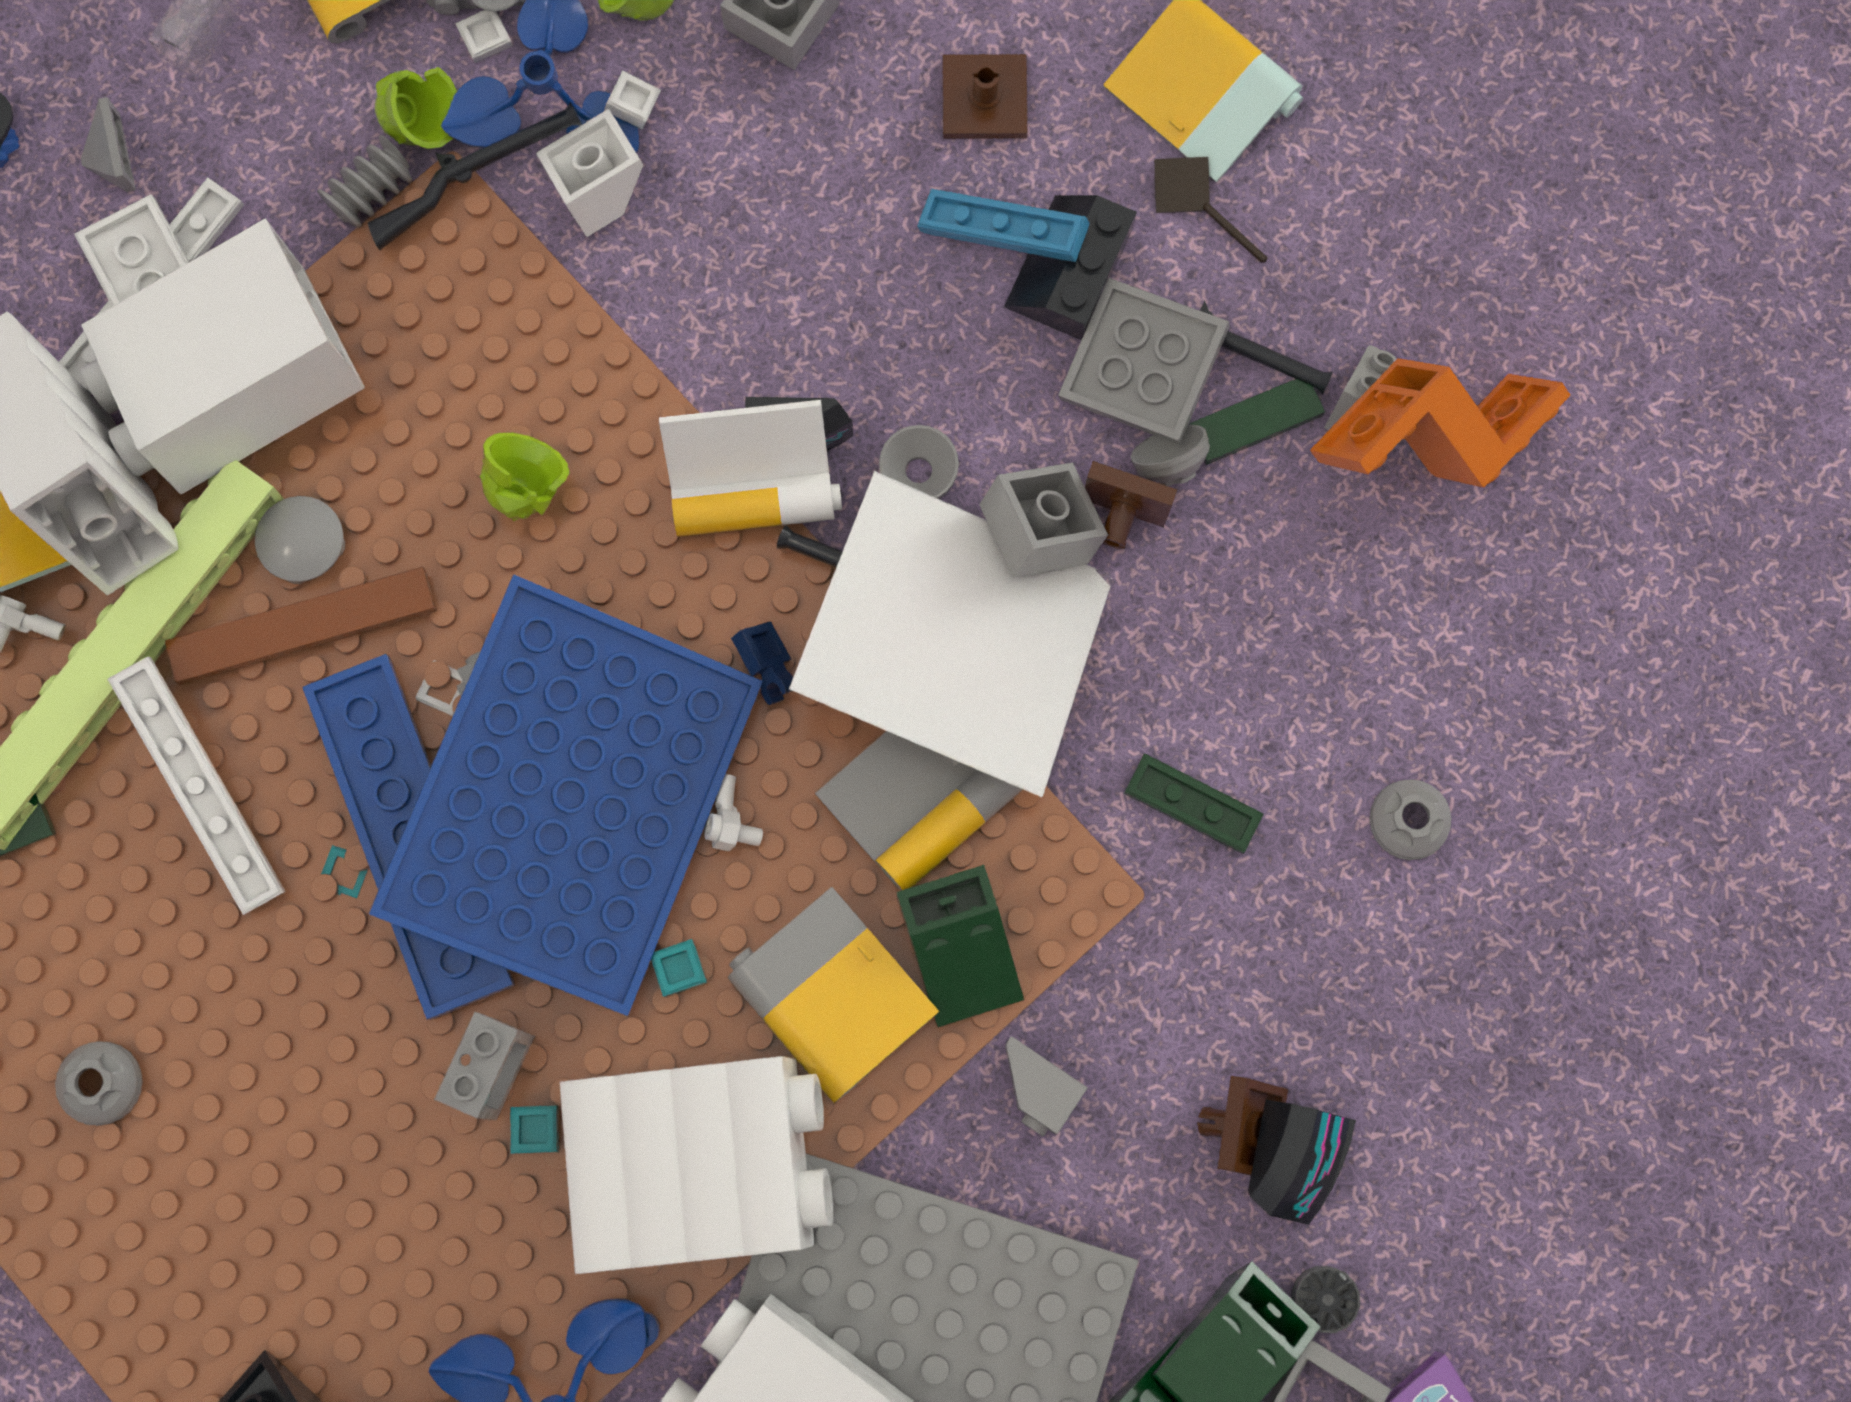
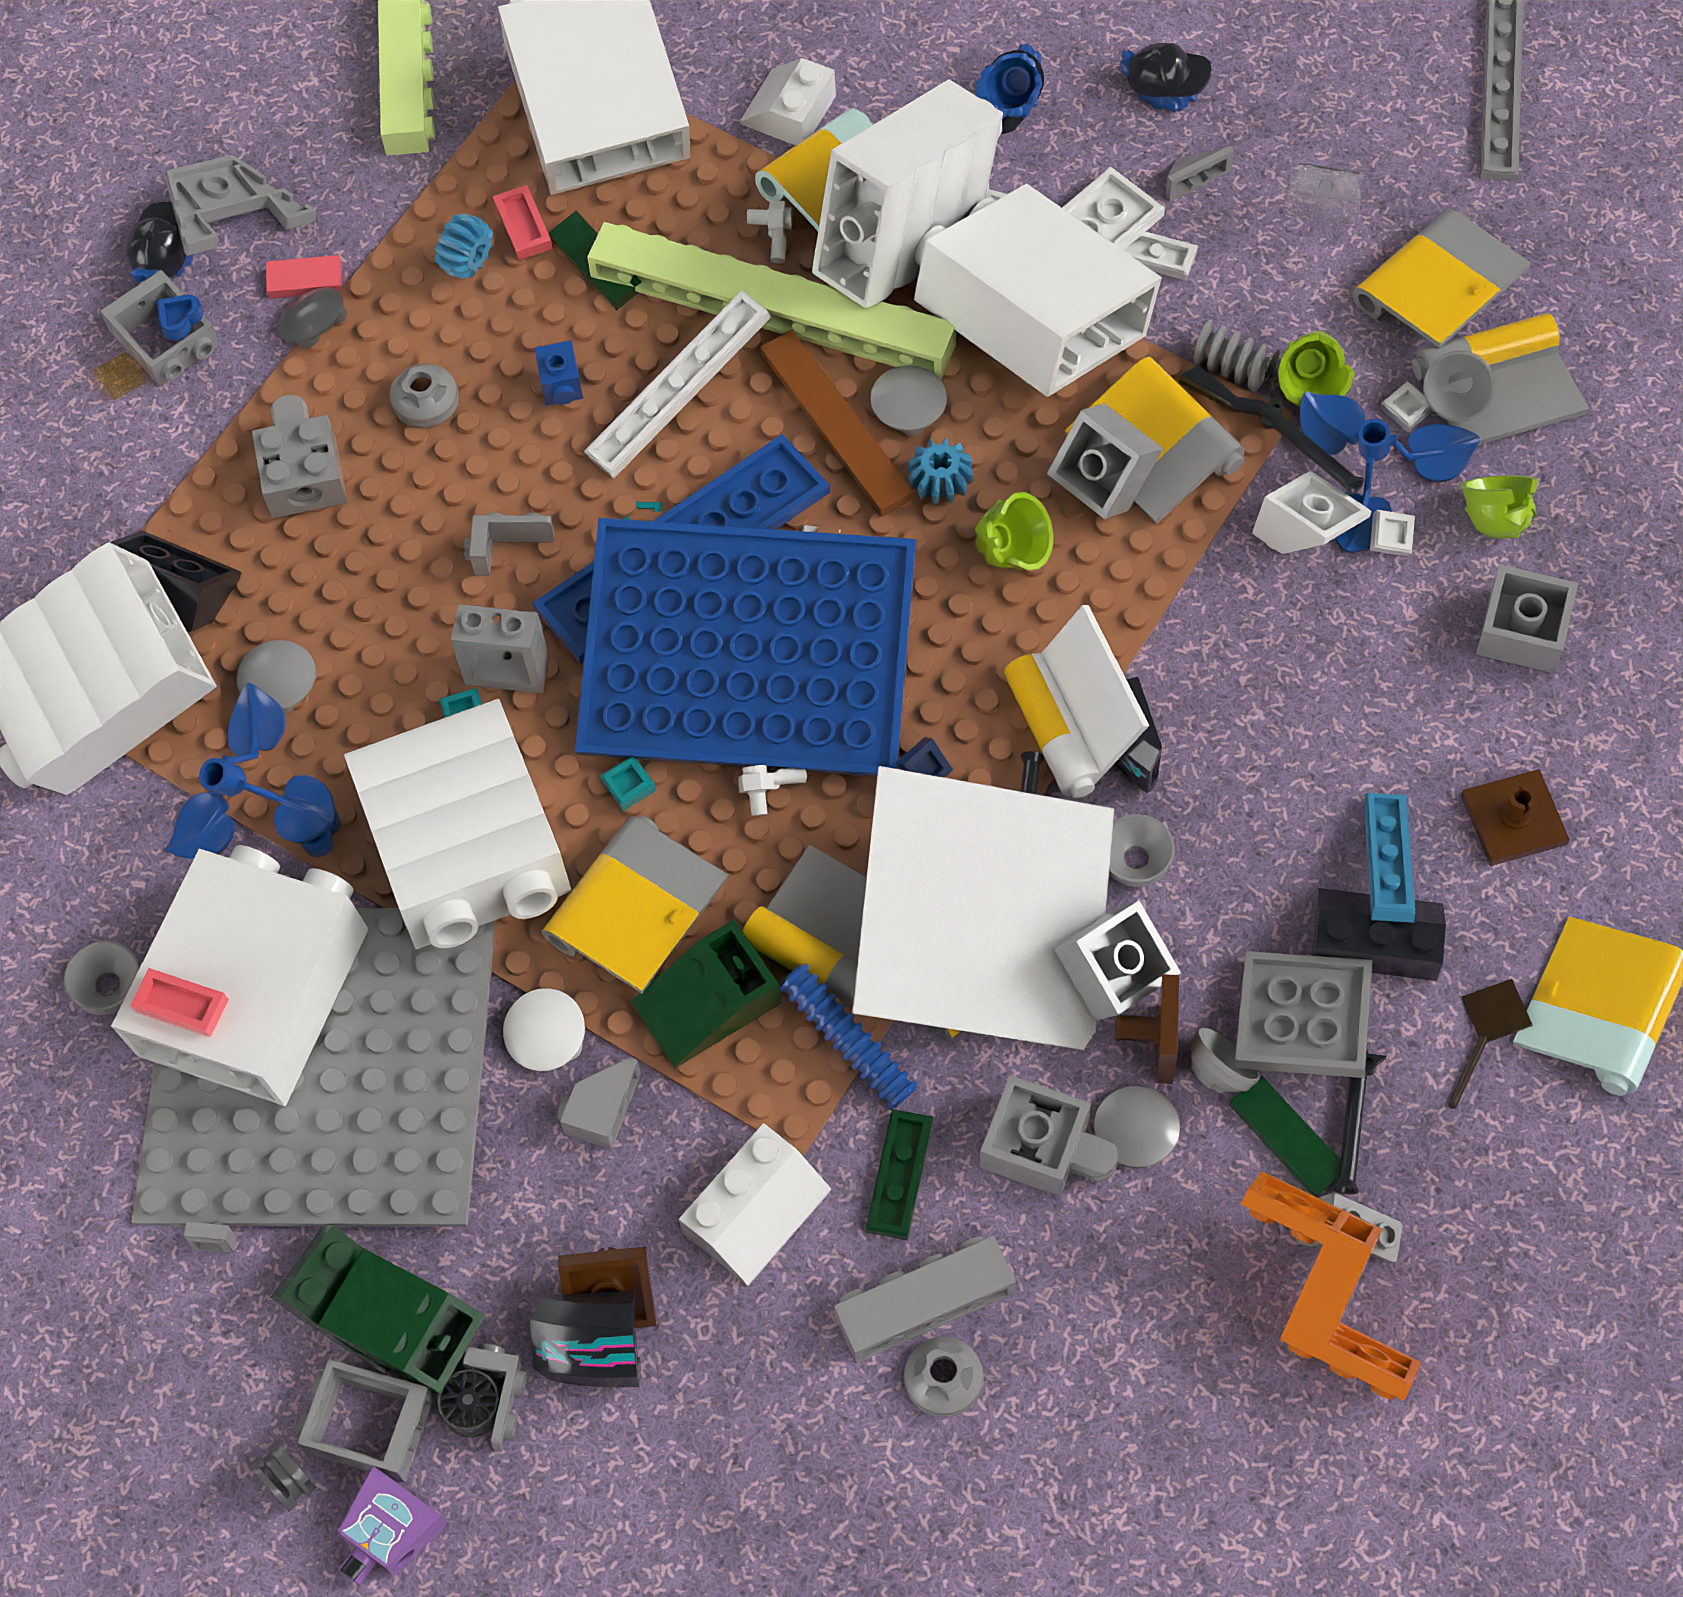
camera: 80 degrees right, 15 degrees down
none -> light grey dish [237,640,317,714]
none -> light grey brick [252,395,348,519]
none -> light grey bracket [463,1343,527,1452]
none -> light grey bracket [464,513,555,576]
none -> white dish [503,988,585,1071]
none -> blue brick [534,340,583,406]
none -> white slope [679,1123,831,1286]
none -> blue piece [780,964,918,1110]
none -> light grey brick [834,1235,1016,1364]
none -> dark azure gear [908,437,973,505]
none -> light grey brick [980,1075,1118,1197]
none -> light grey brick [1047,403,1163,519]
none -> door [1064,357,1245,524]
none -> light grey dish [1094,1086,1180,1168]

